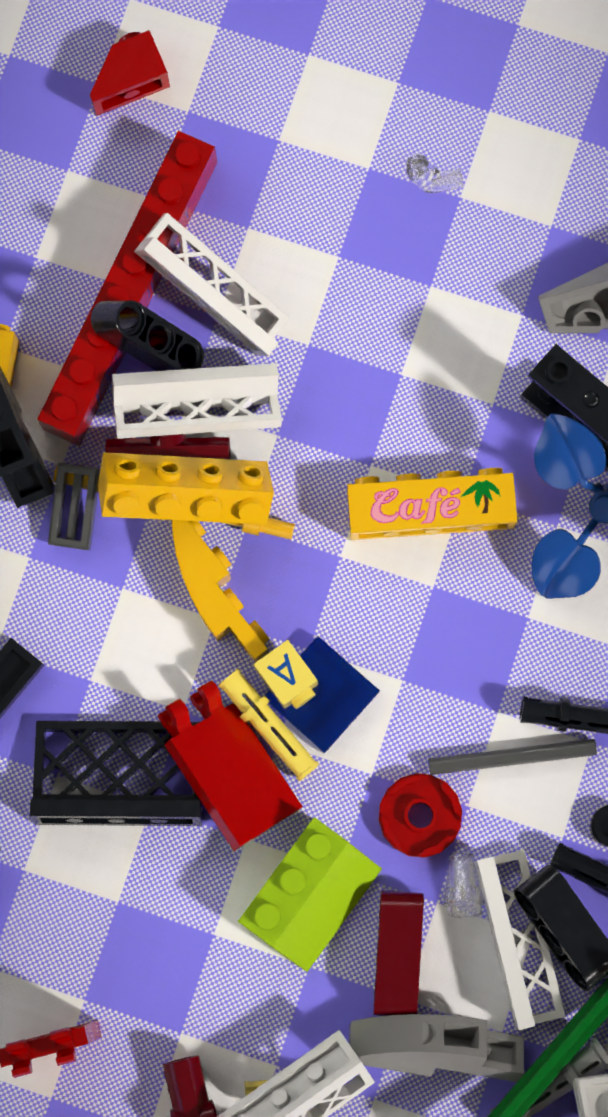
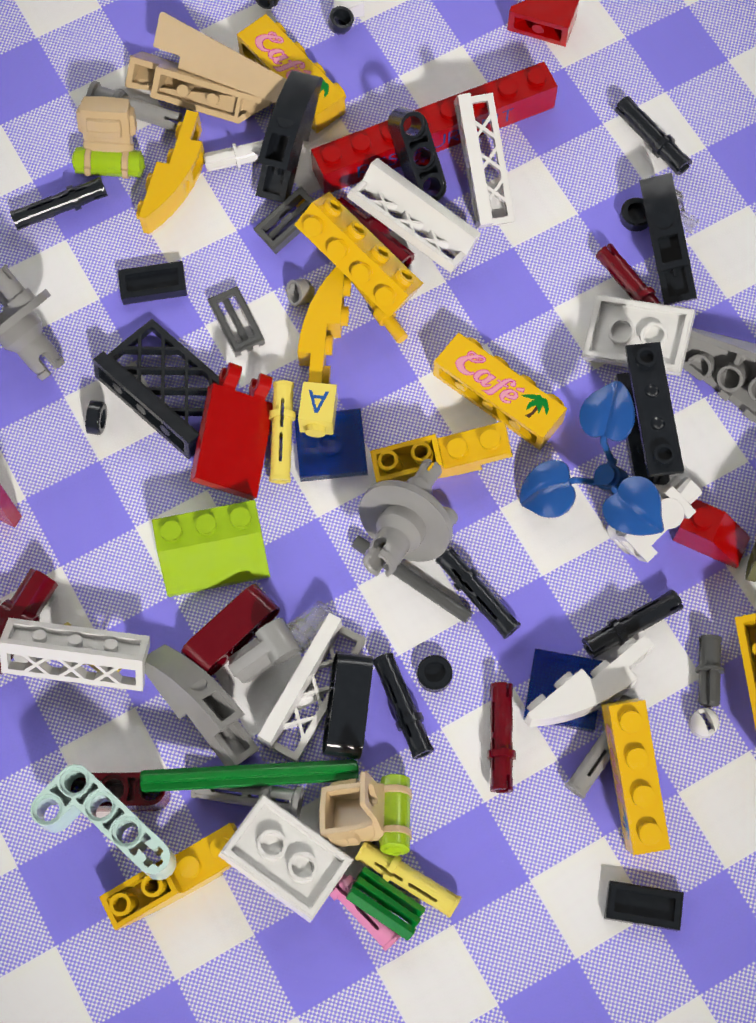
camera: 40 degrees right, 10 degrees down
red tile [378,773,462,858] -> none
none -> black tile [85,400,107,435]
none -> dark grey tile [208,286,265,357]
none -> light grey piece [228,618,301,683]
none -> light grey hinge [286,279,315,306]
none -> light grey piece [359,459,458,577]
none -> yellow slope [370,421,513,483]
none -> white tile [581,294,696,376]
none -> dark red pin [596,244,661,304]
none -> black pin [615,96,692,175]
none -> black tile [620,198,648,231]
none -> black slope [639,173,697,305]

